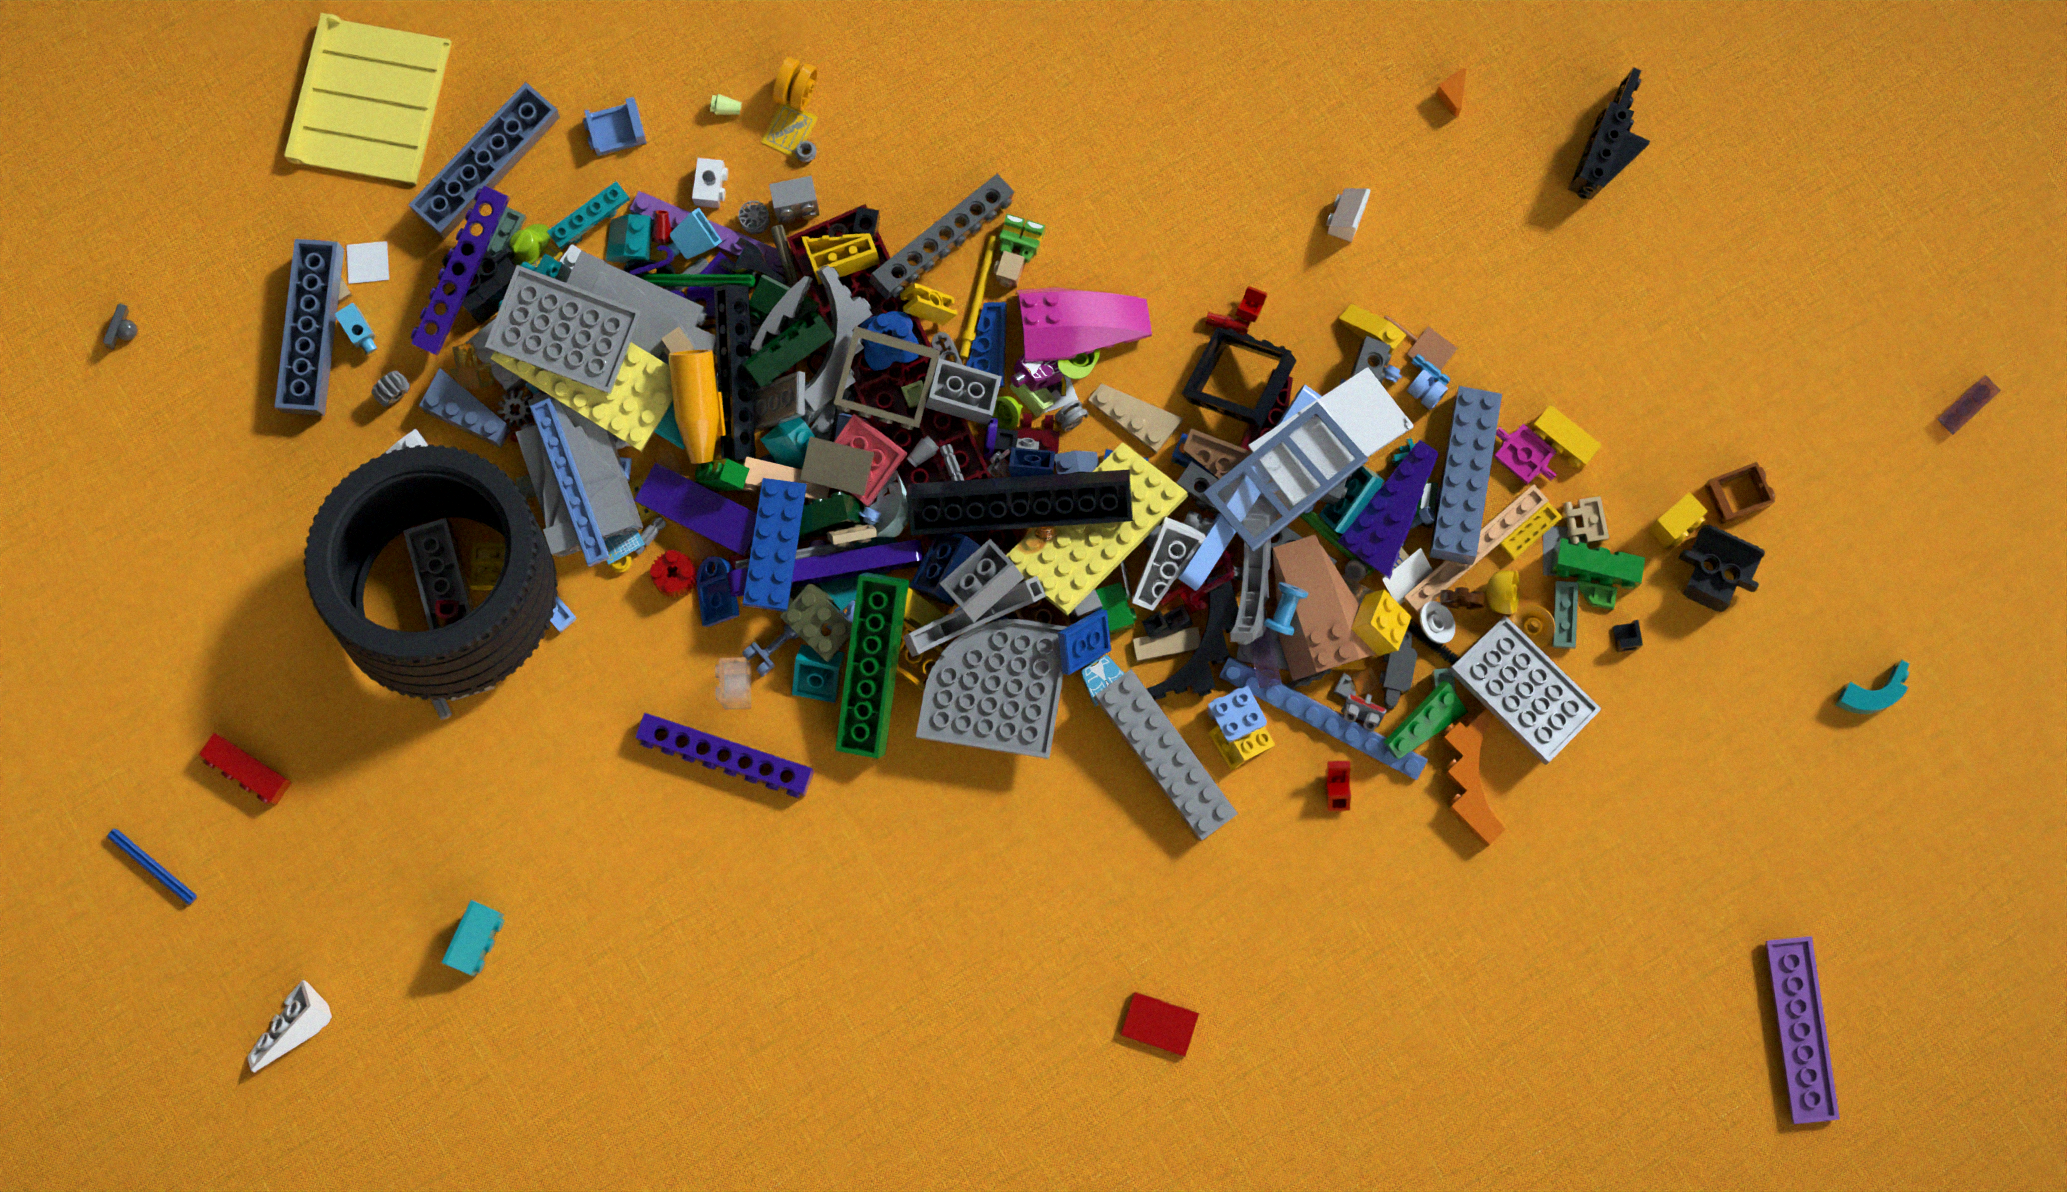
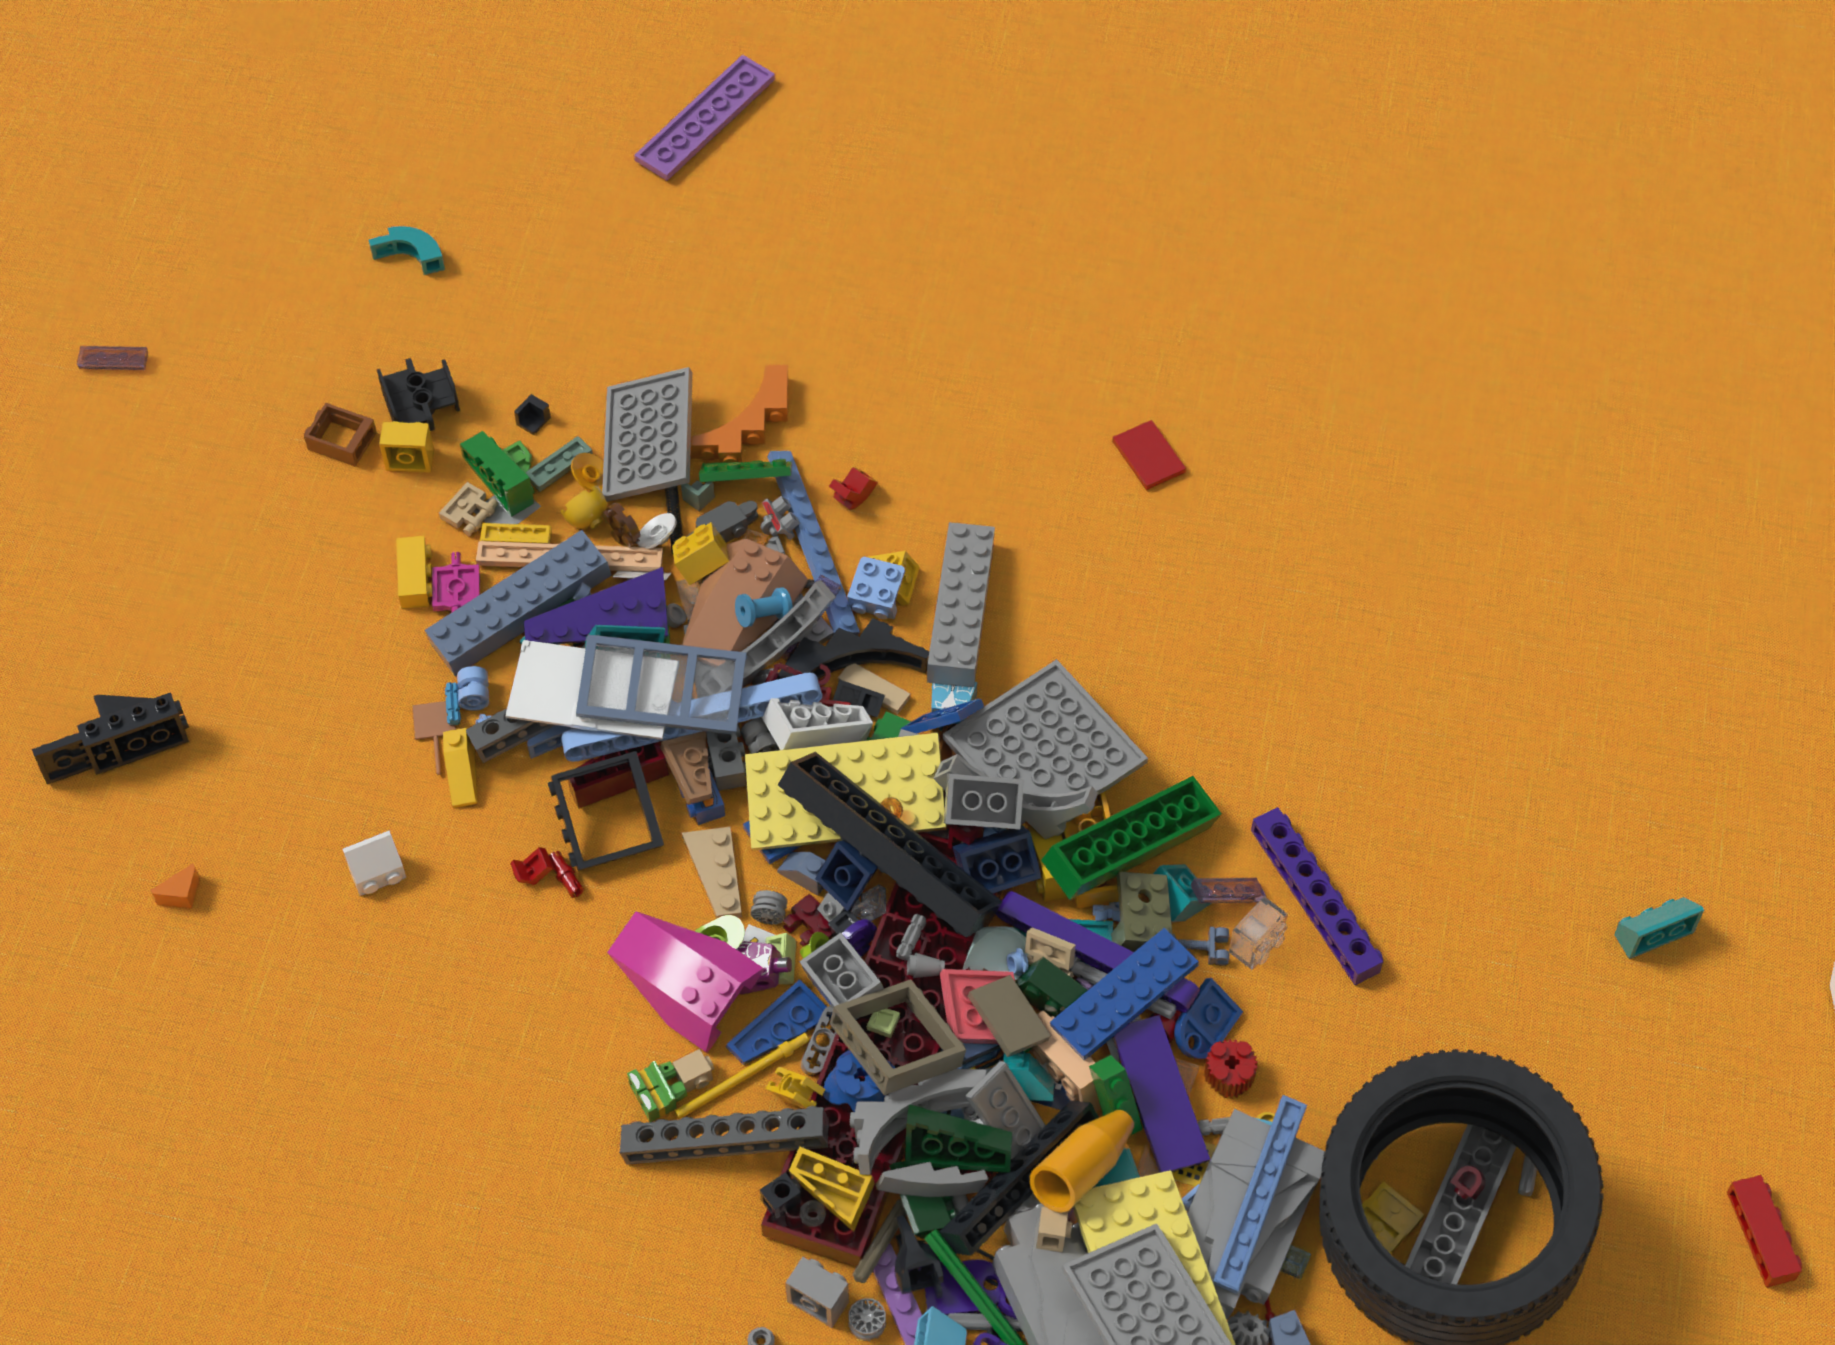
camera: 140 degrees left, 20 degrees down
none -> plate [1190,878,1266,903]

